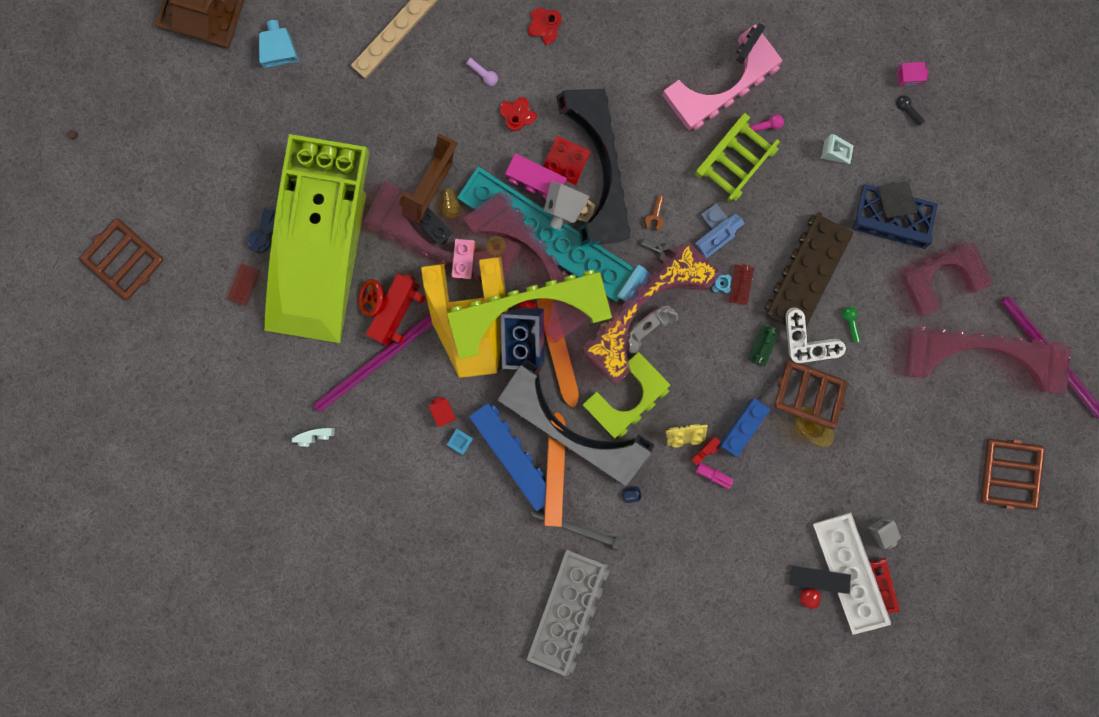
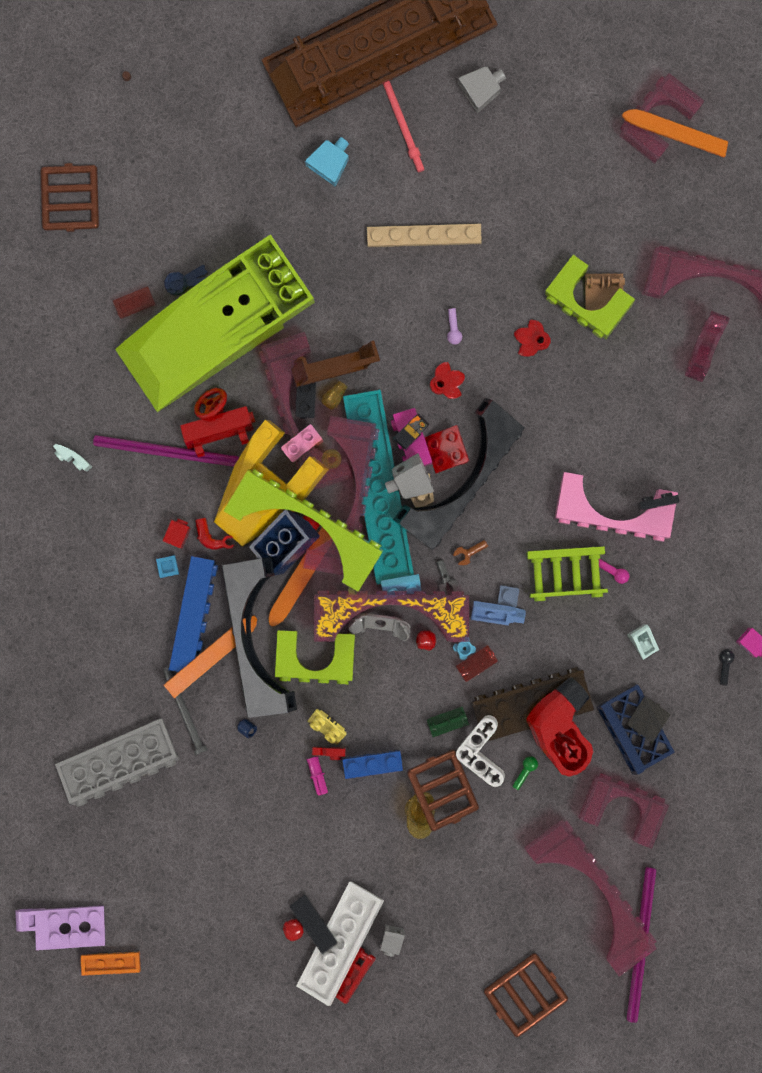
camera: 50 degrees right, 0 degrees up
none -> red piece [195,518,234,550]
none -> black leg [393,413,429,451]
none -> red piece [416,630,436,651]
none -> red piece [527,677,593,777]

